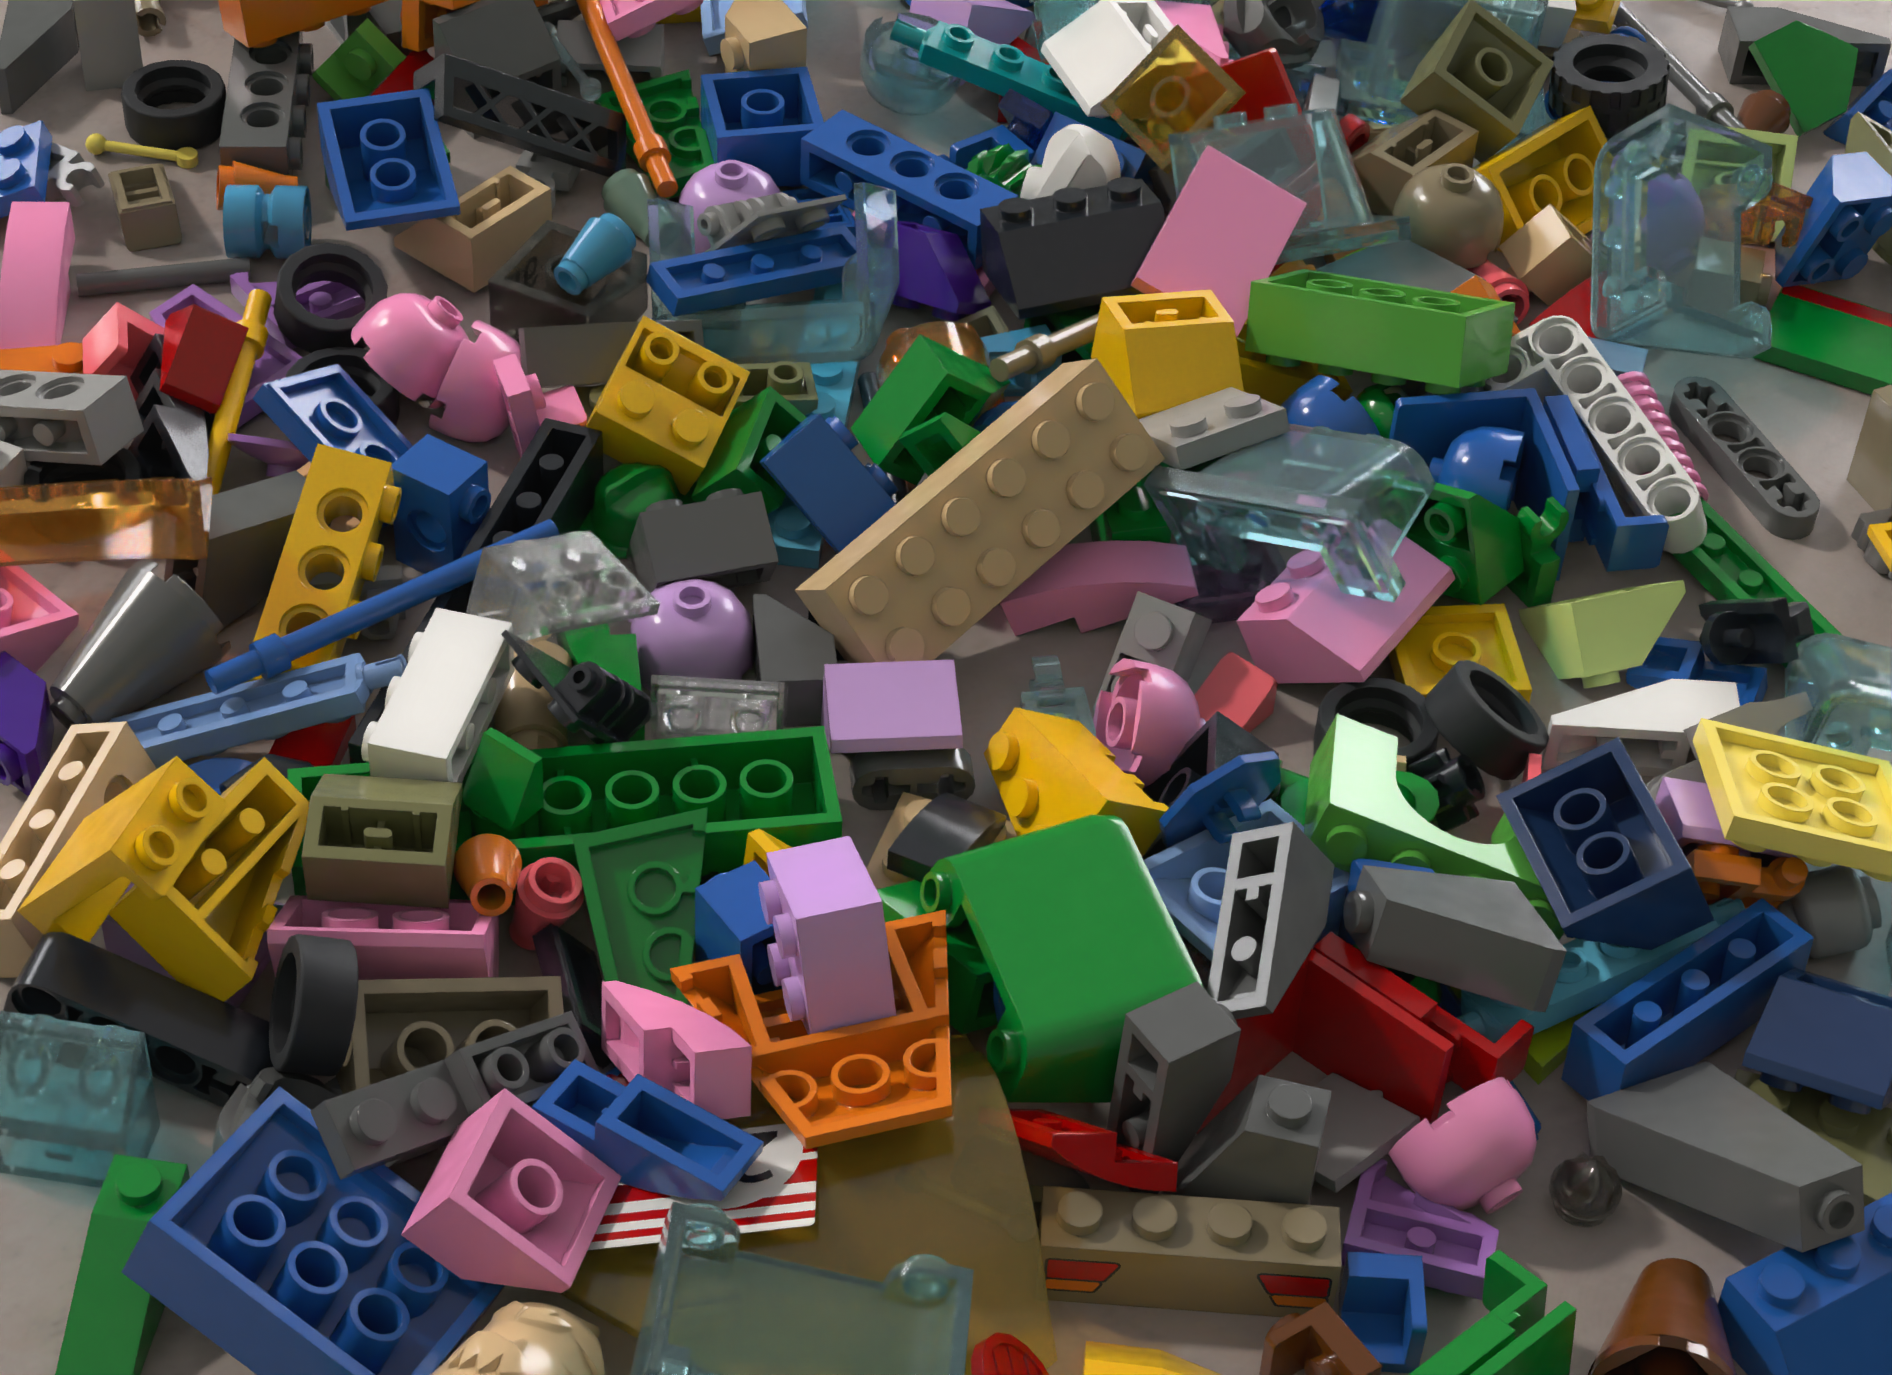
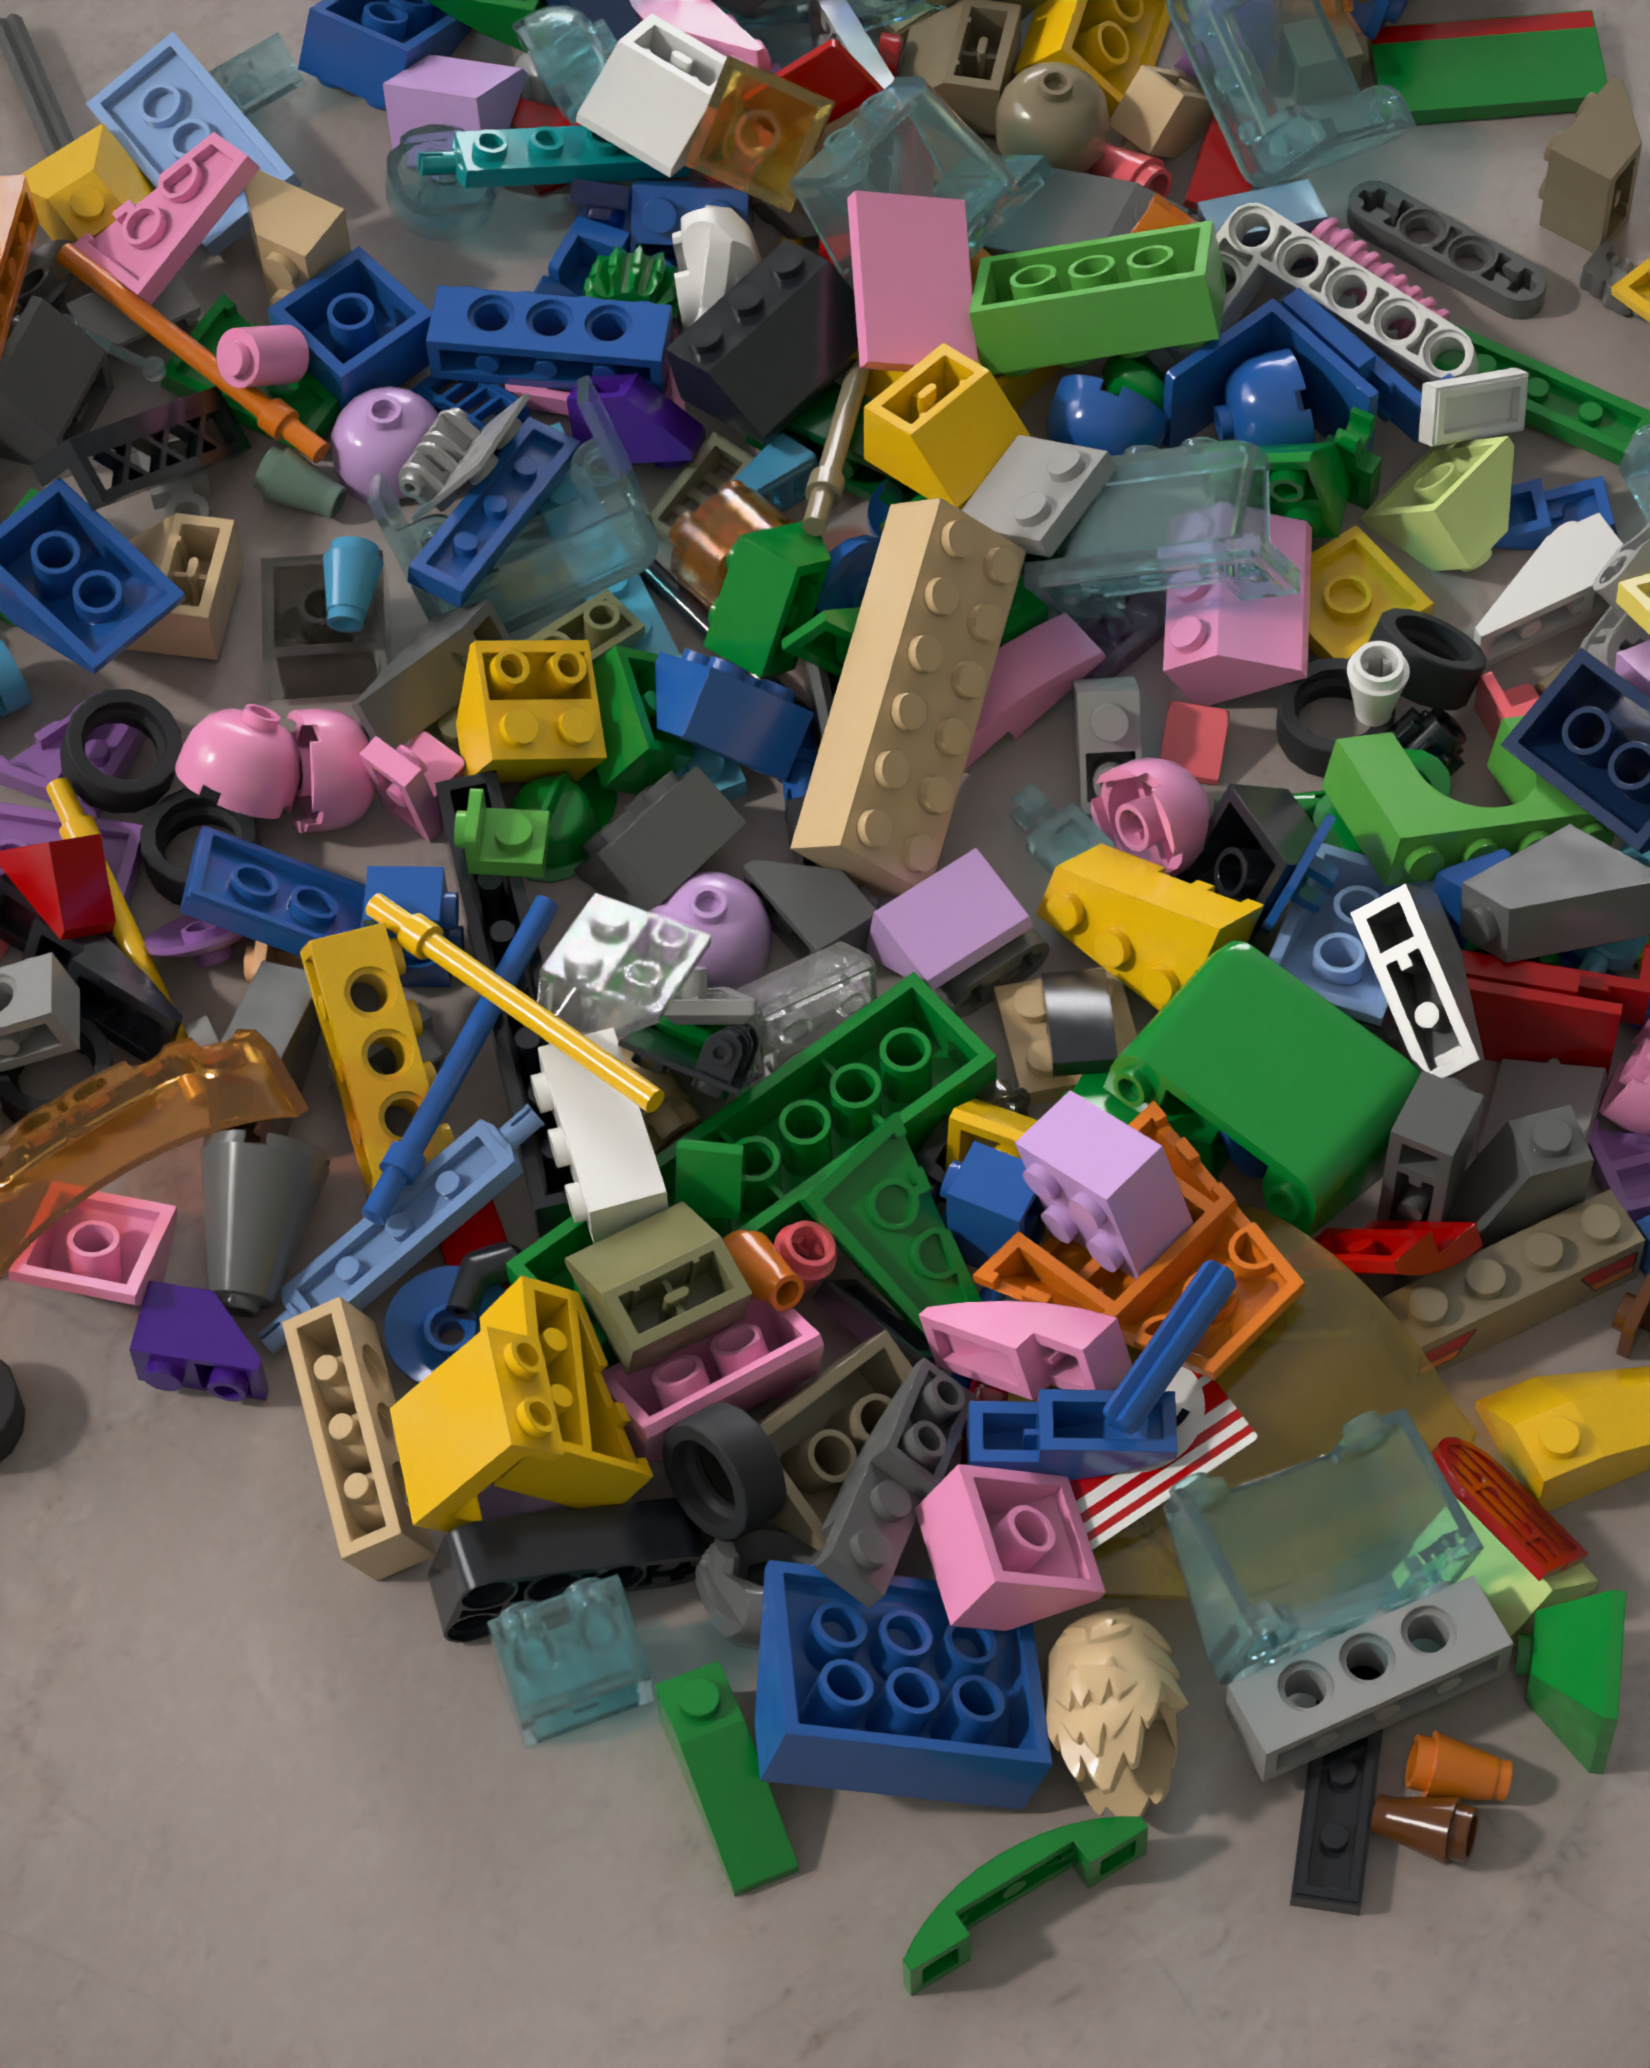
camera: 25 degrees left, 15 degrees up
black hips [1699,597,1815,666] -> none
none -> bright pink brick [216,324,309,388]
none -> yellow bar [366,893,665,1113]
none -> bright green bracket [454,789,551,878]
none -> light grey piece [663,966,758,1025]
none -> blue axle [1103,1260,1237,1435]
none -> white cone [1347,641,1410,727]
none -> white tile [1418,368,1529,447]

